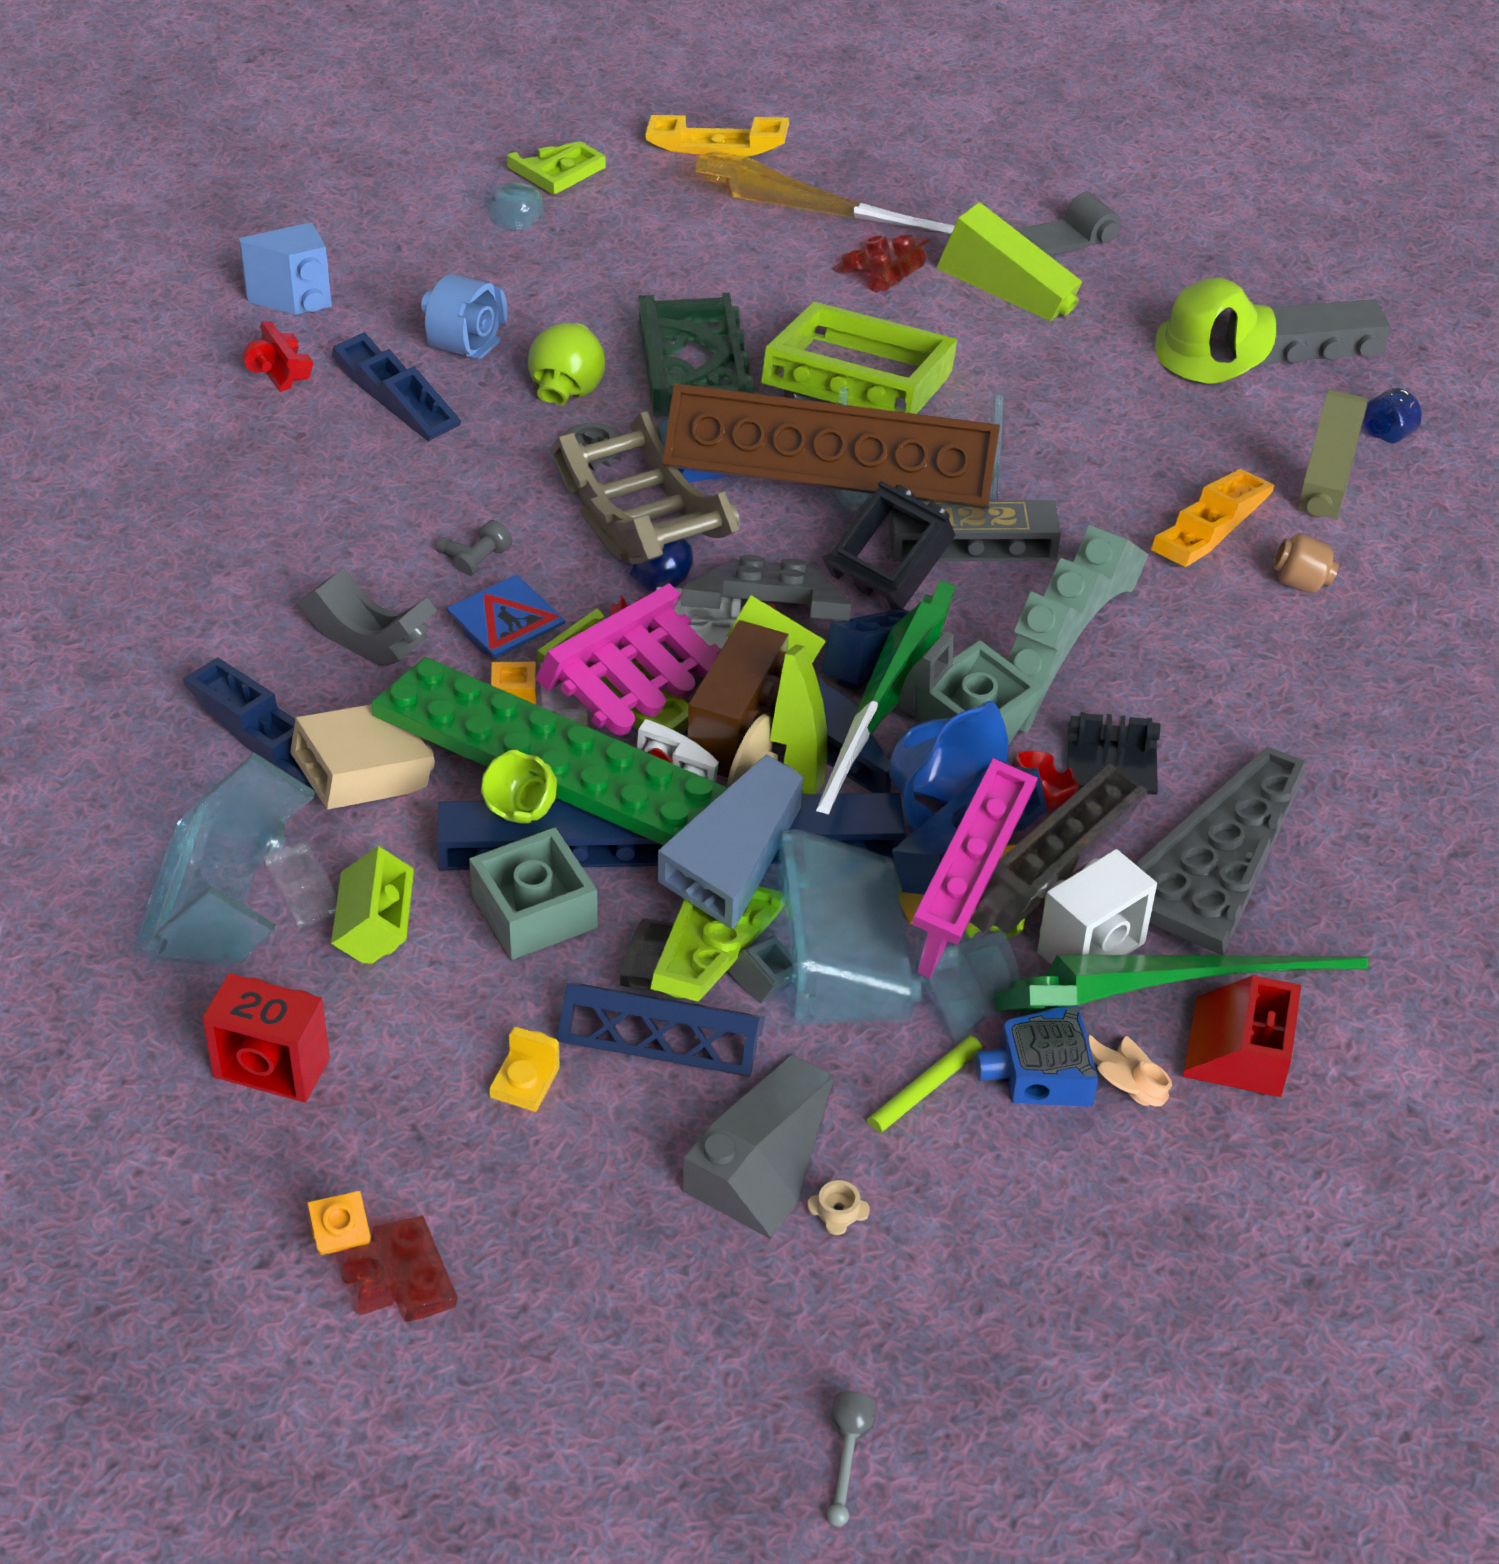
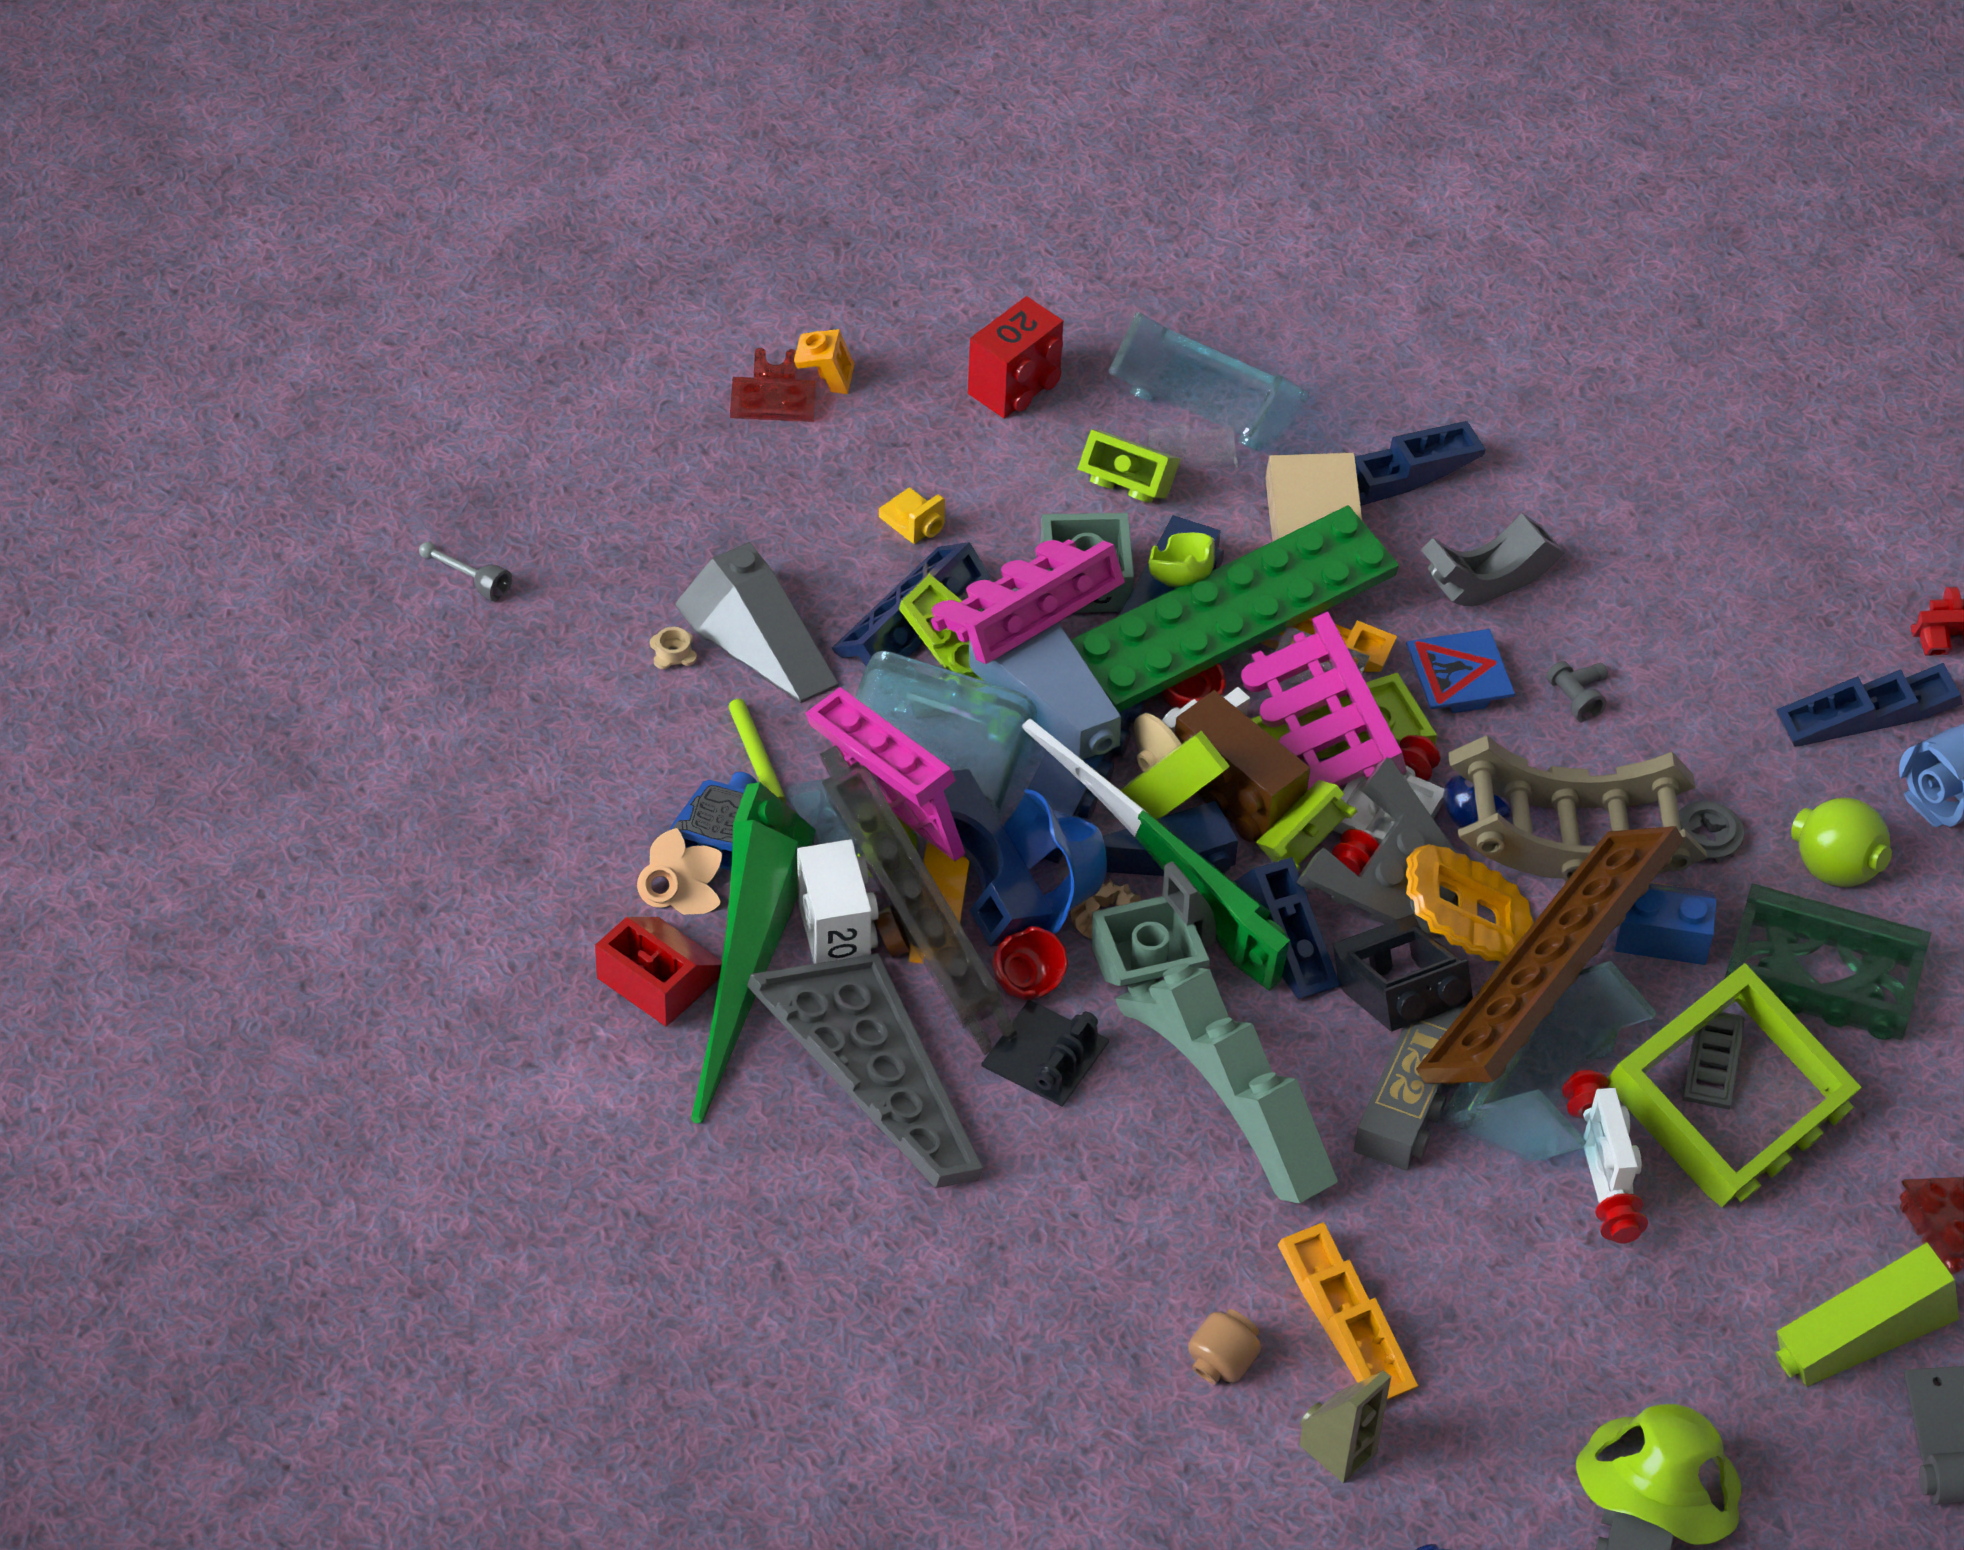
camera: 115 degrees right, 5 degrees up
none -> dark pink fence [931,539,1125,664]
none -> light orange piece [1405,844,1534,963]
none -> plate [1562,1070,1648,1244]

